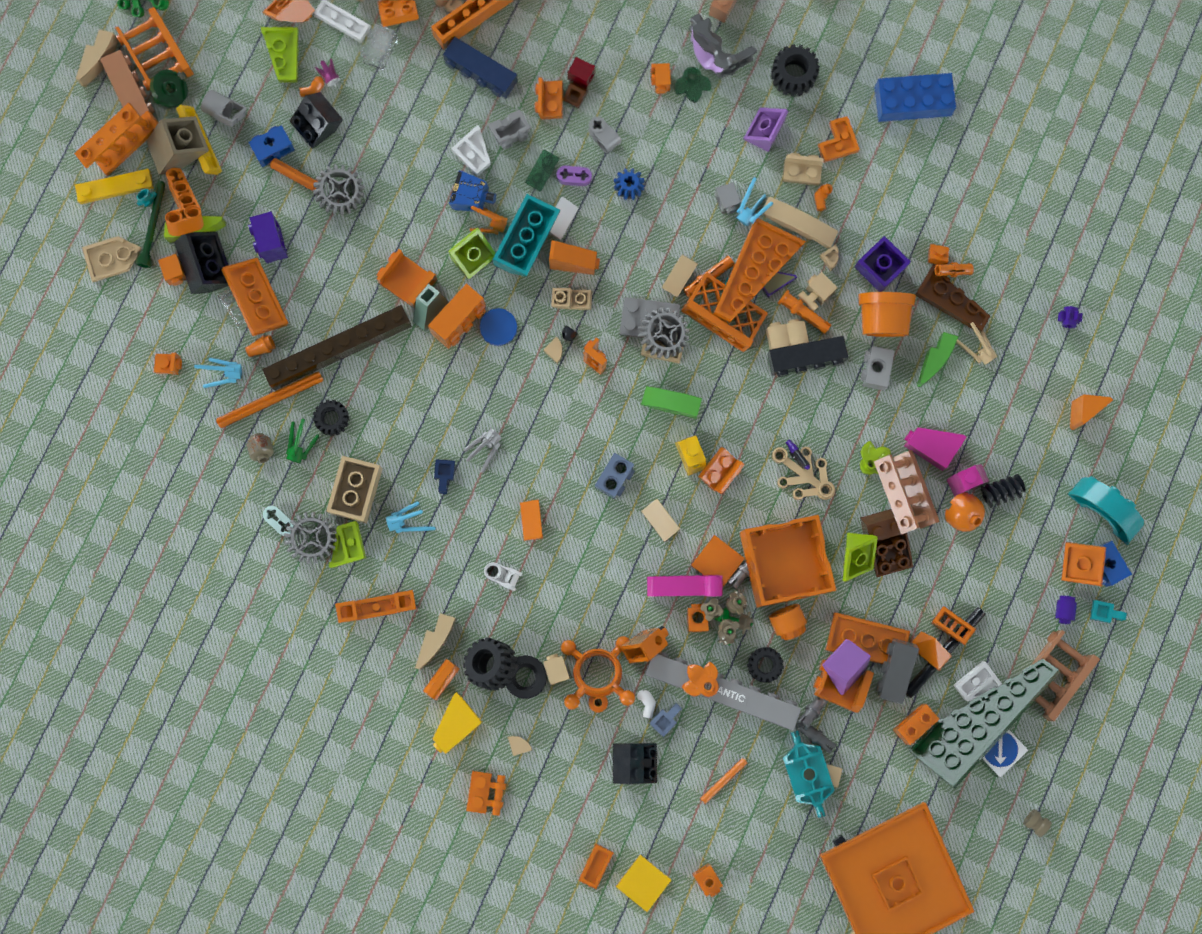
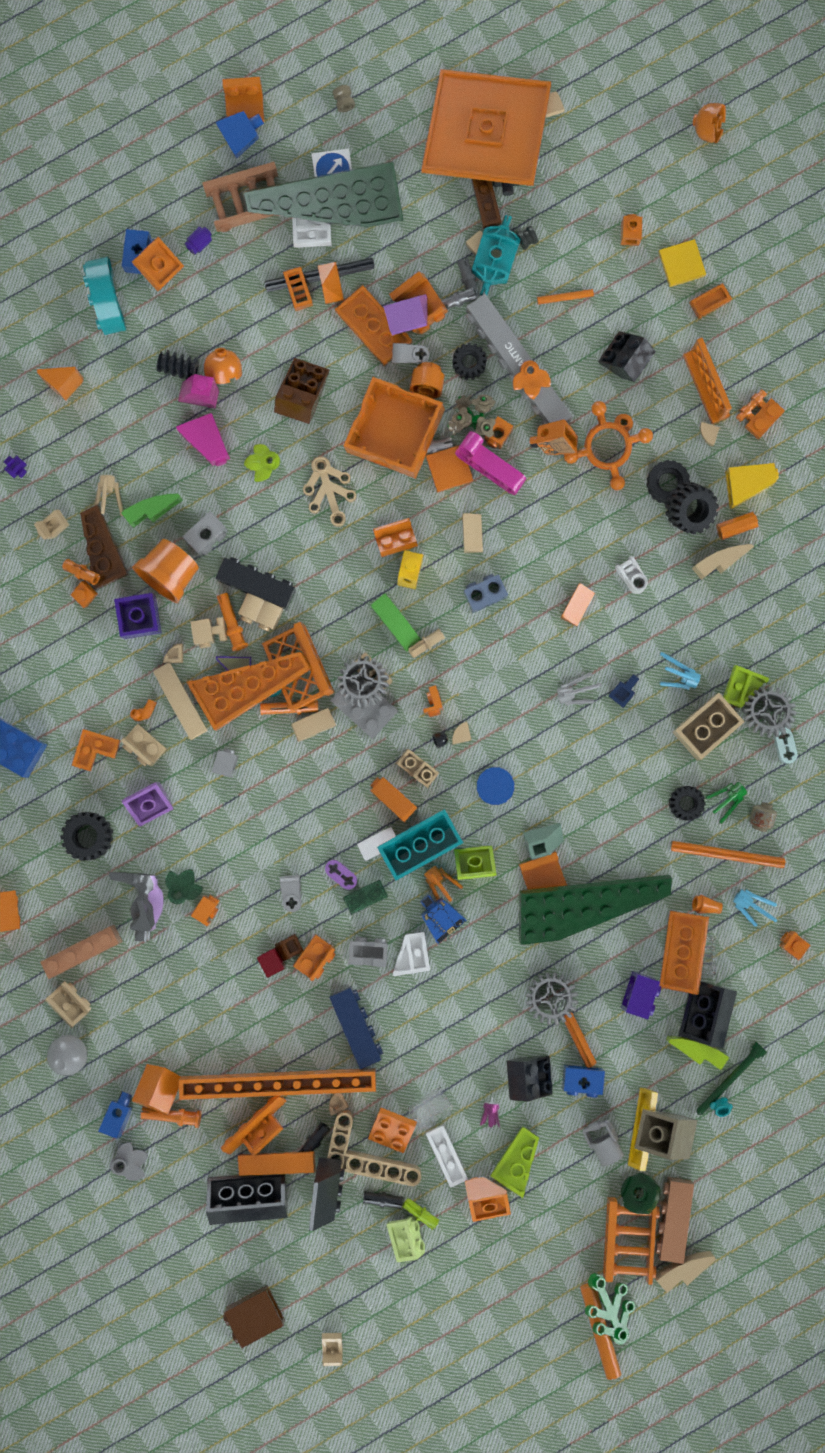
camera: 140 degrees left, 5 degrees up
orange fence [74,102,159,176] -> none
yellow plate [75,169,154,205] -> none
tan tile [82,236,142,282] -> none
orange brick [158,254,186,286] -> none
orange beam [165,167,204,236] -> none
dark brown brick [262,305,412,390] -> none
orange arm [300,76,324,97] -> none
orange slope [335,590,416,623] -> none
orange brick [428,283,486,349] -> none
tan brick [543,654,570,685] -> none
blue gear [614,168,645,200] -> none
white arm [637,690,656,719] -> none
sand blue plate [649,703,682,737] -> none
medium azure plant [736,177,773,227] -> none
piece [786,439,810,470] -> none
lime slope [843,533,878,582] -> none
nougat fence [874,450,940,535] -> none
dark grey brick [876,638,919,704] -> none
orange brick [893,704,939,745] -> none
teal plate [1090,600,1127,623] -> none
none -> tan bracket [34,510,69,540]
none -> blue torso [216,111,264,159]
none -> orange bracket [222,77,264,122]
none -> light grey piece [392,343,429,363]
none -> tan axle [408,628,445,658]
none -> reddish brown plate [471,179,502,229]
none -> pearl dark grey wheel [516,226,538,250]
none -> dark green wing [519,875,672,945]
none -> orange fence [683,337,732,424]

